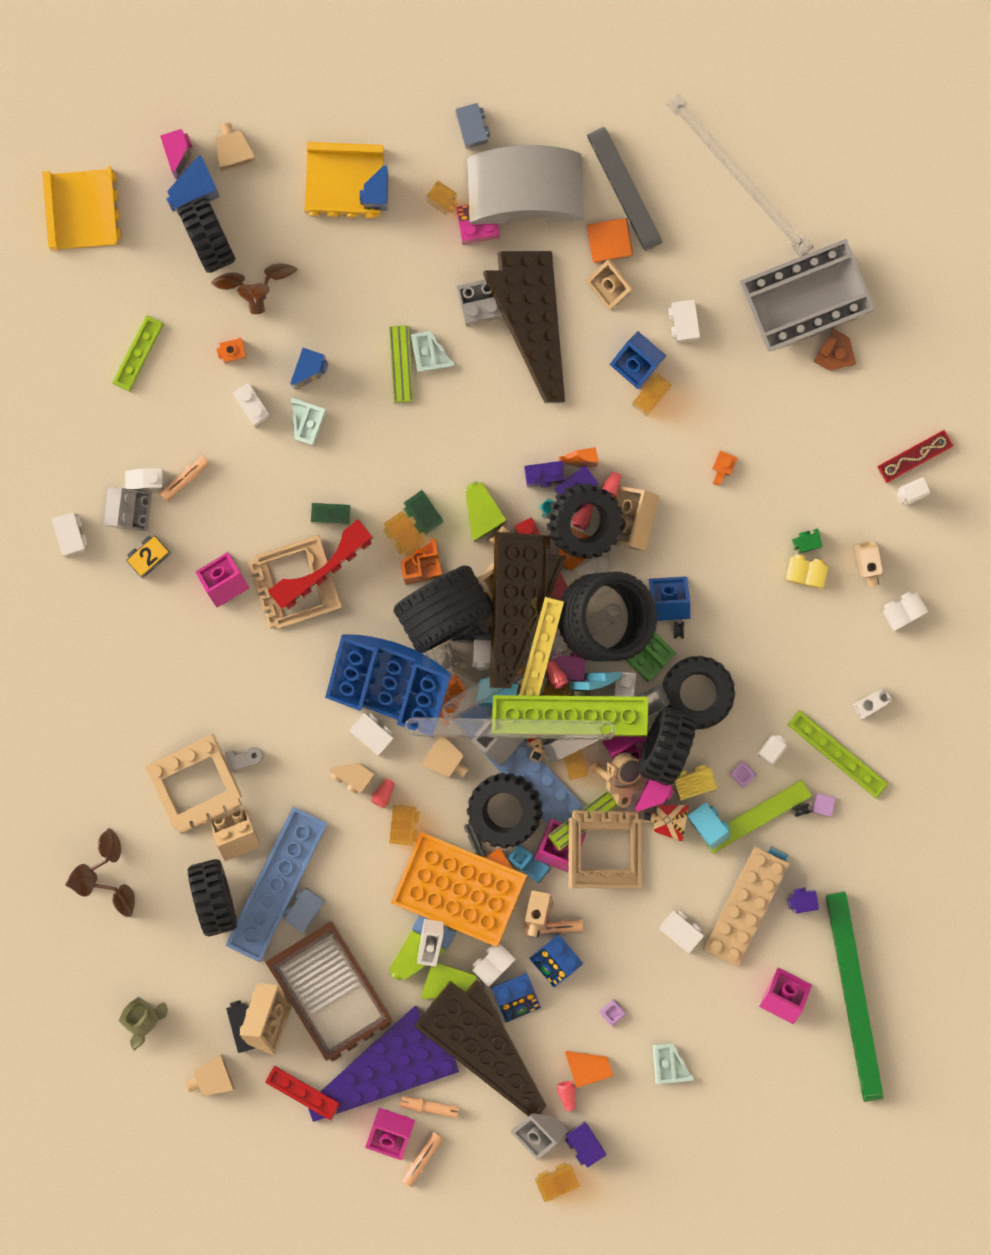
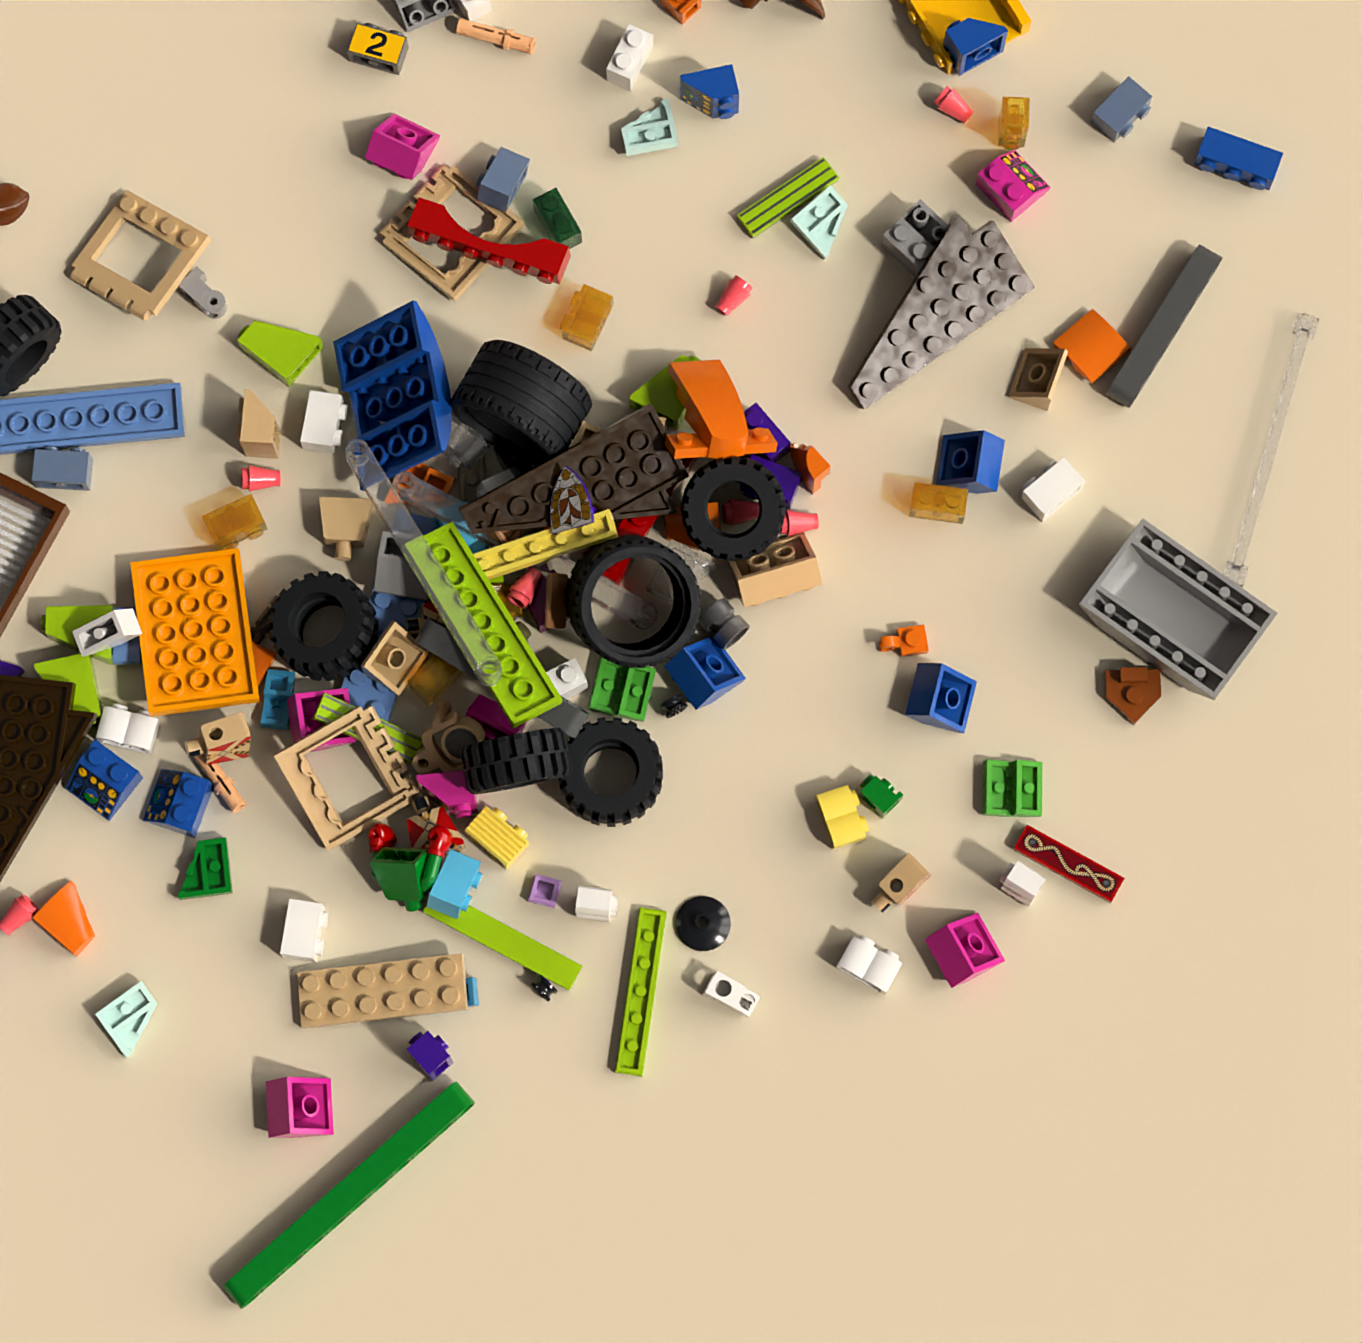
camera: 60 degrees right, 10 degrees down
tan slope [210,807,261,861] -> none
orange slope [400,538,442,585] -> none
clear green brick [403,490,444,536] -> none
light grey slope [467,145,585,225] -> none
medium azure slope [569,672,622,690] -> none
lavender tile [599,999,626,1027] -> none
lavender tile [812,793,836,816] -> none
none -> green wing [178,837,233,900]
none -> lime slope [237,320,324,387]
none -> tan slope [361,620,430,696]
none -> green torso [367,823,453,912]
none -> sand blue brick [476,147,530,212]
none -> medium nougat slope [545,573,568,629]
none -> shield [550,466,596,534]
none -> orange slope [665,360,778,459]
none -> black dish [675,896,731,951]
none -> flat silver wheel [699,598,750,650]
none -> coral cone [715,275,752,316]
none -> blue slope [905,663,977,733]
none -> dark pink slope [924,913,1005,988]
none -> coral cone [934,86,974,124]
none -> bright green slope [982,759,1043,817]
none -> blue brick [1194,127,1283,190]

